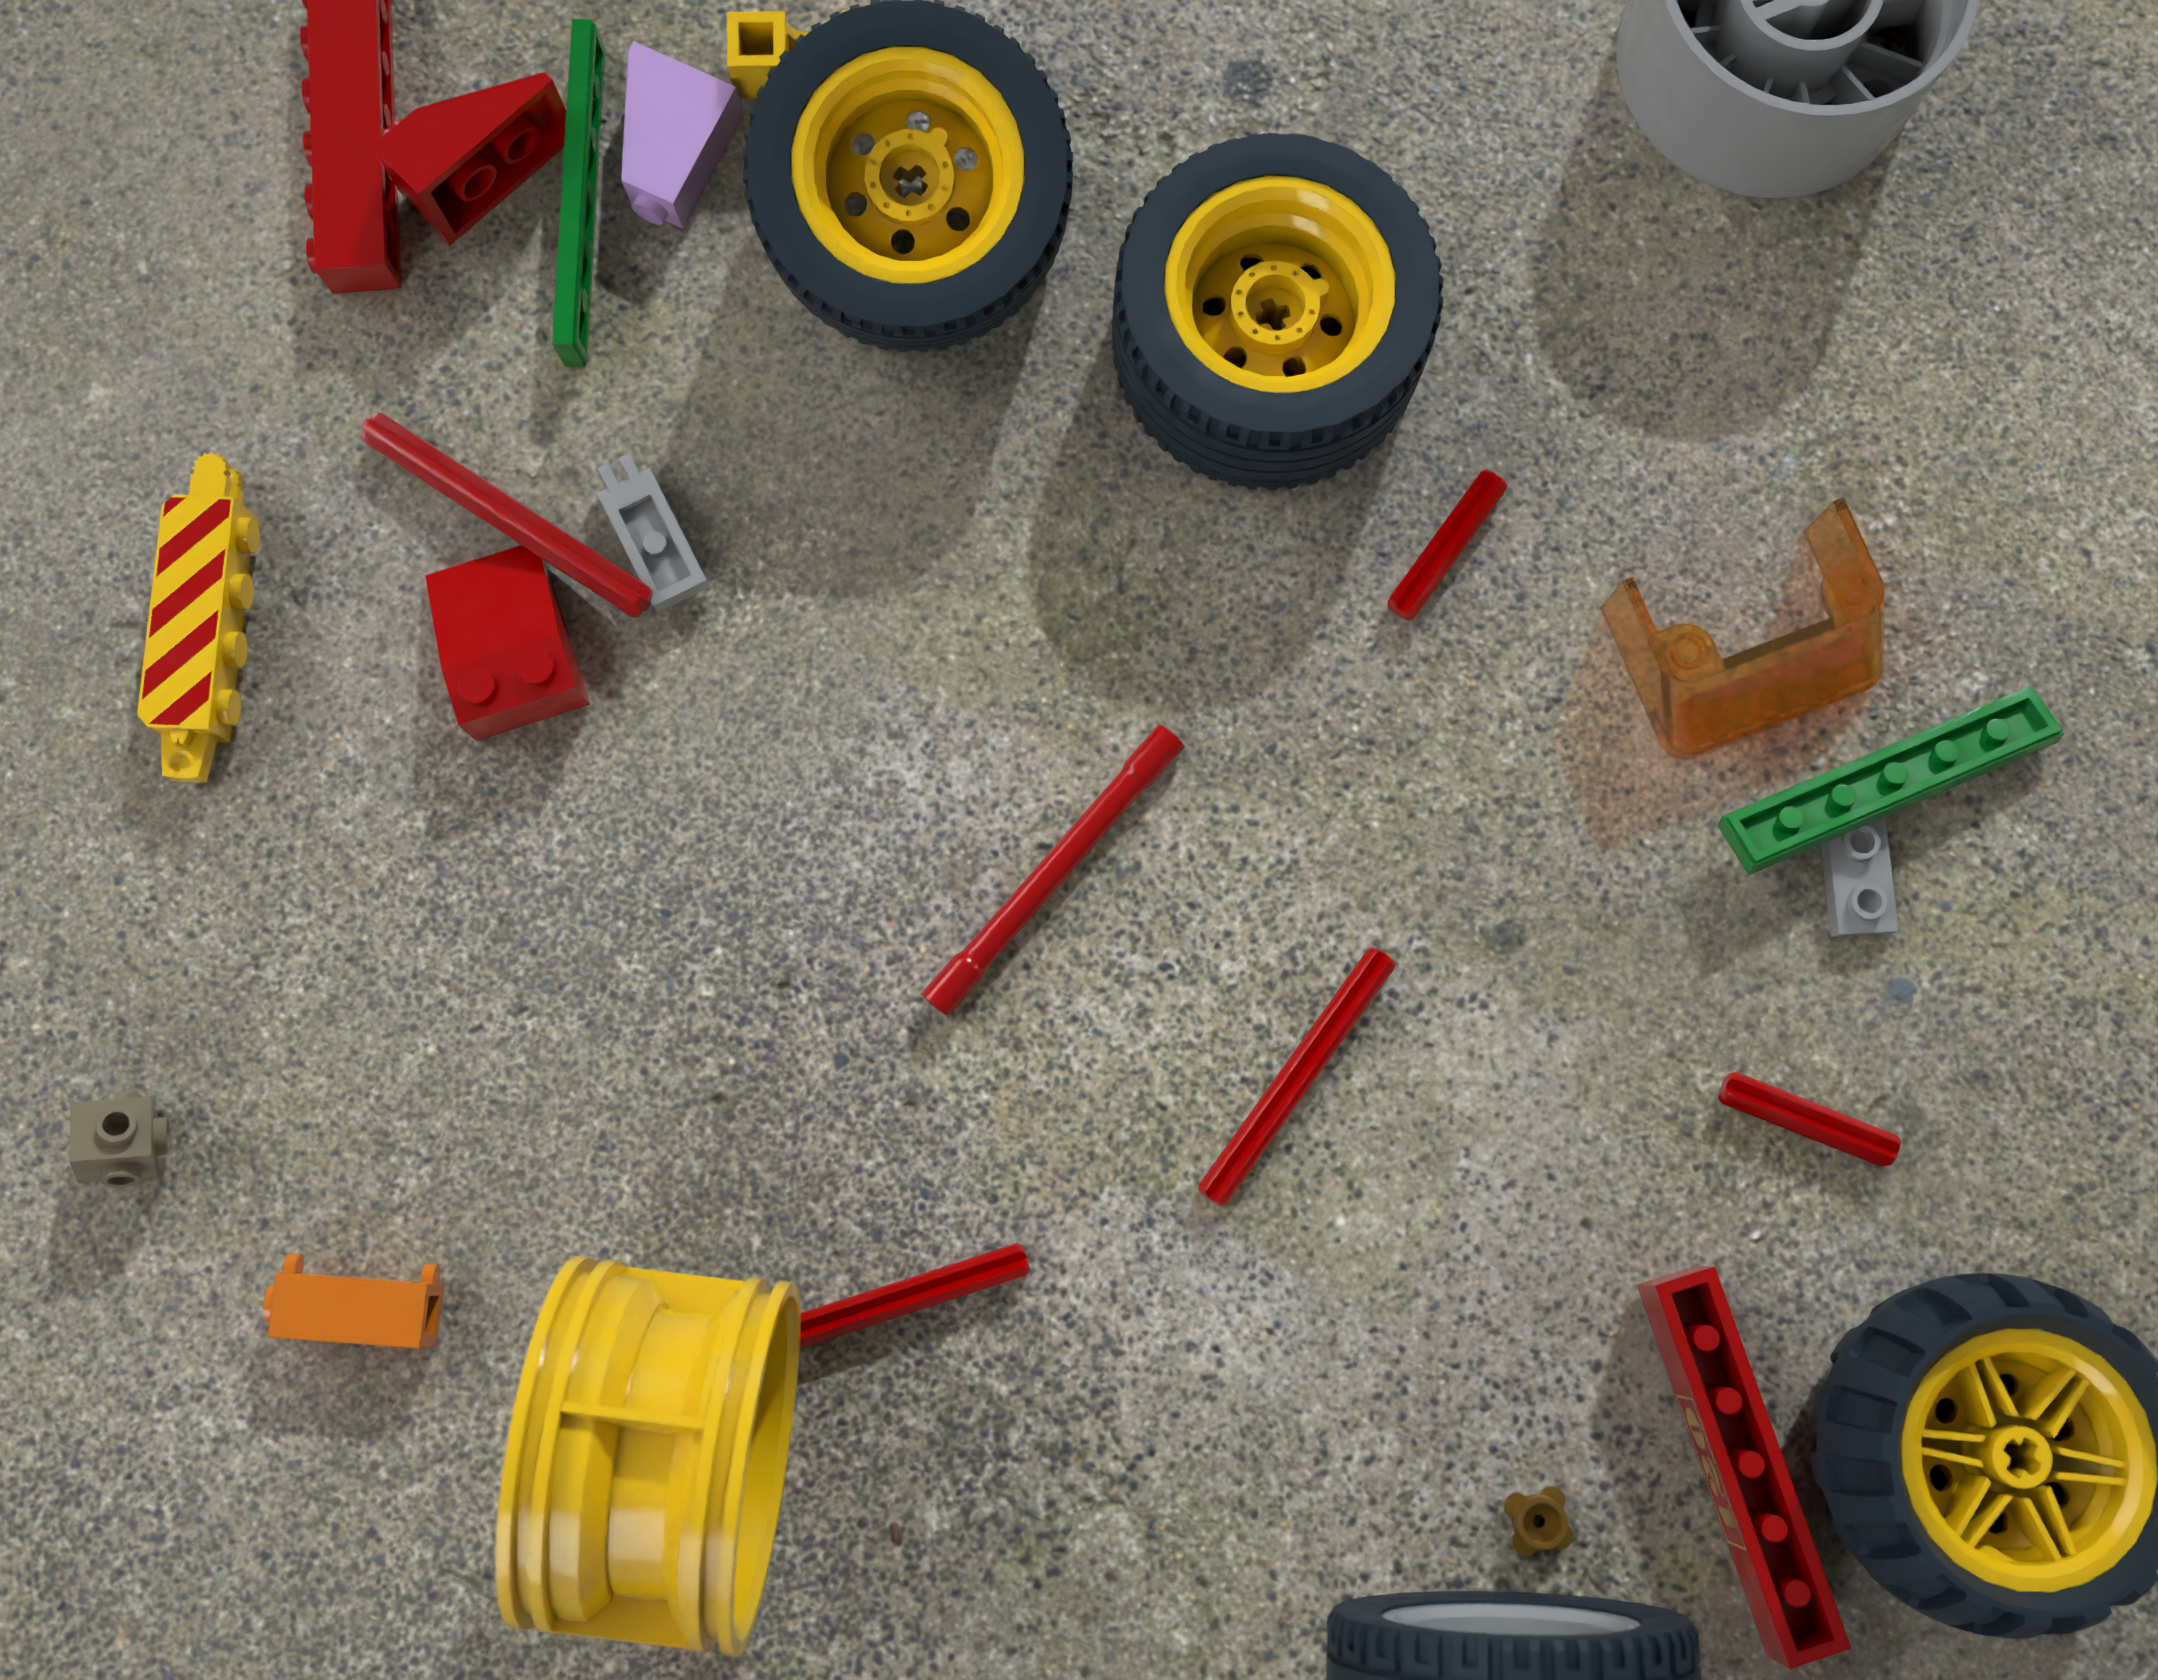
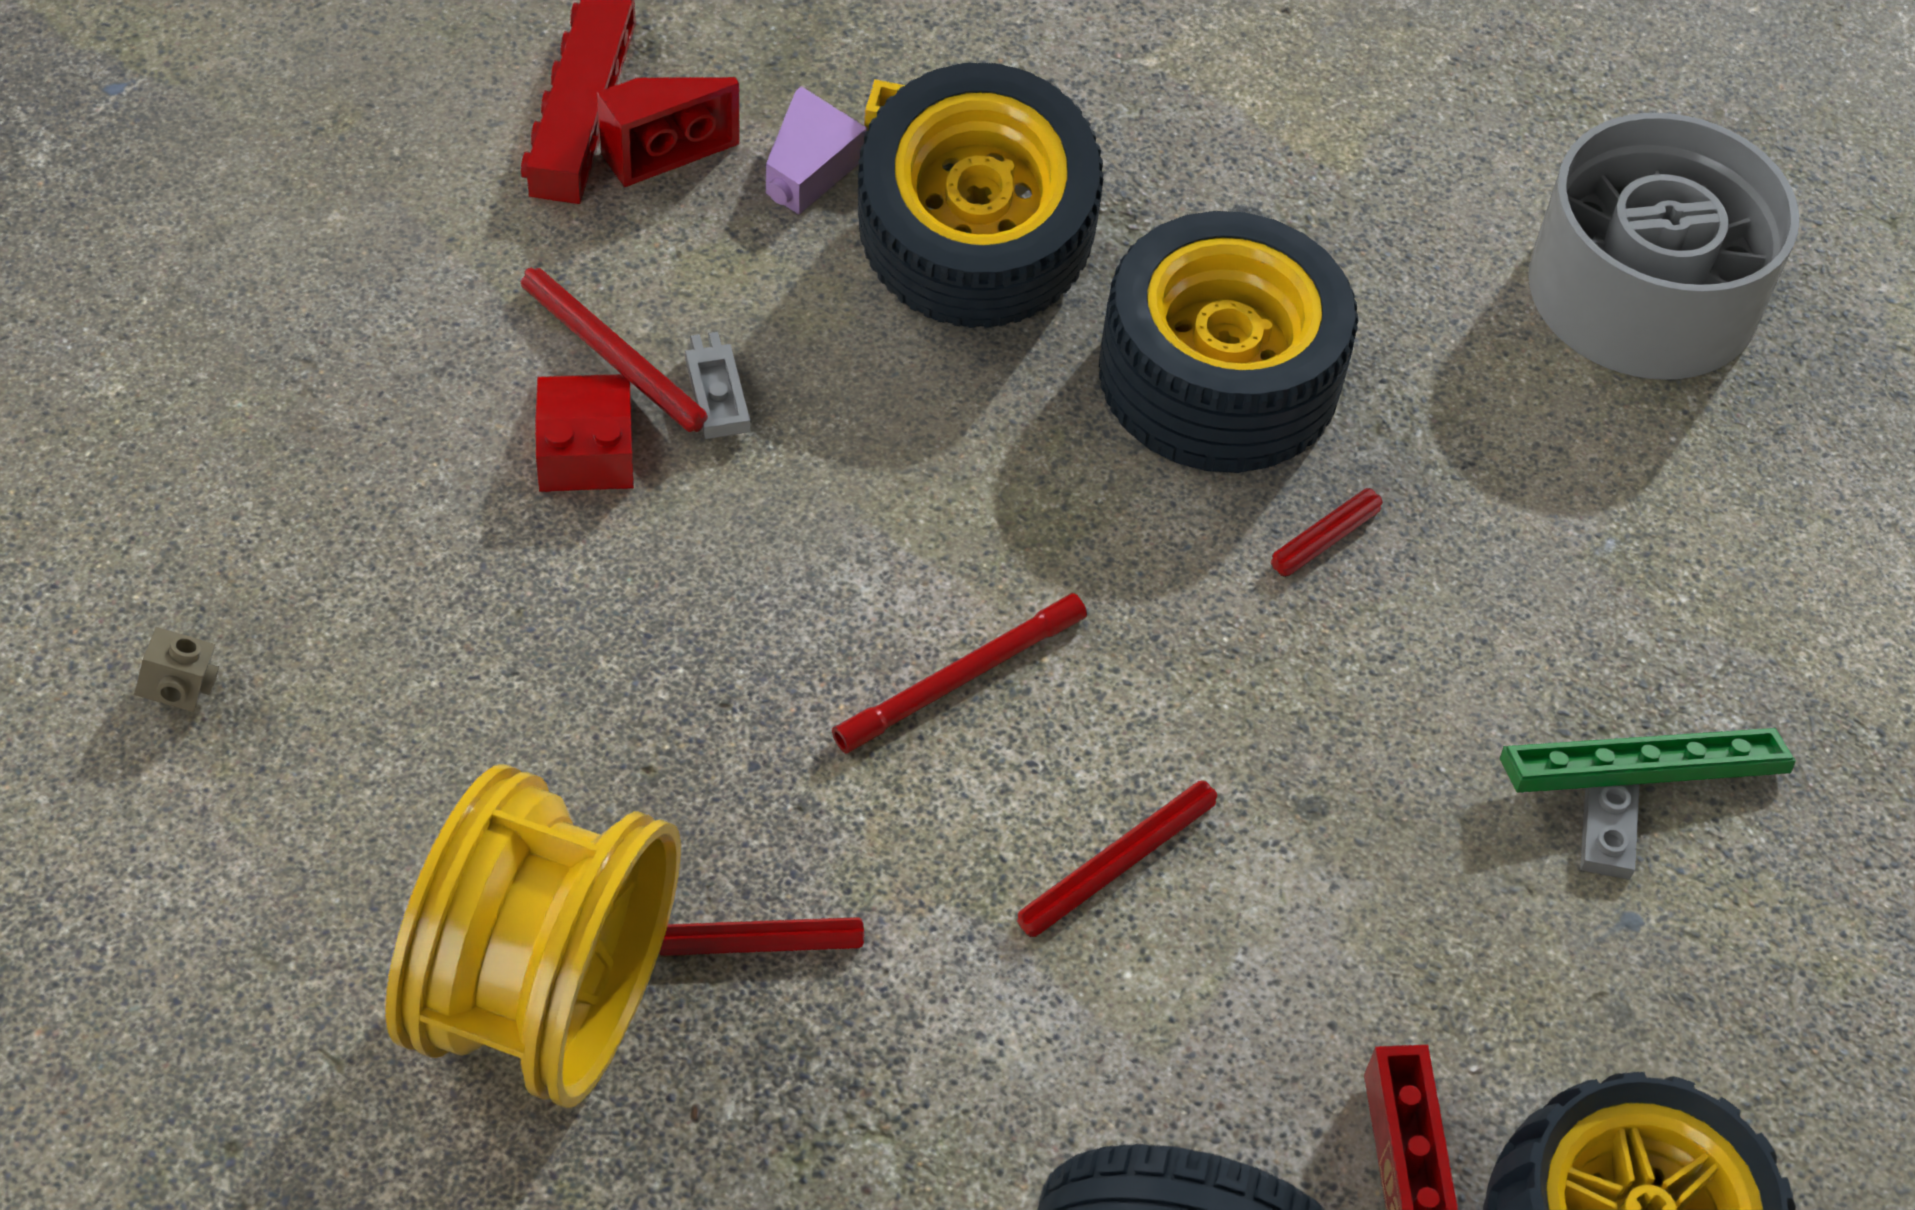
camera: 10 degrees right, 25 degrees down
yellow hinge [137,452,260,783] -> none
orange brick [263,1253,444,1348] -> none
green tile [552,19,605,367] -> none
clear orange windscreen [1600,497,1884,760] -> none
red axle [1718,1072,1901,1167] -> none

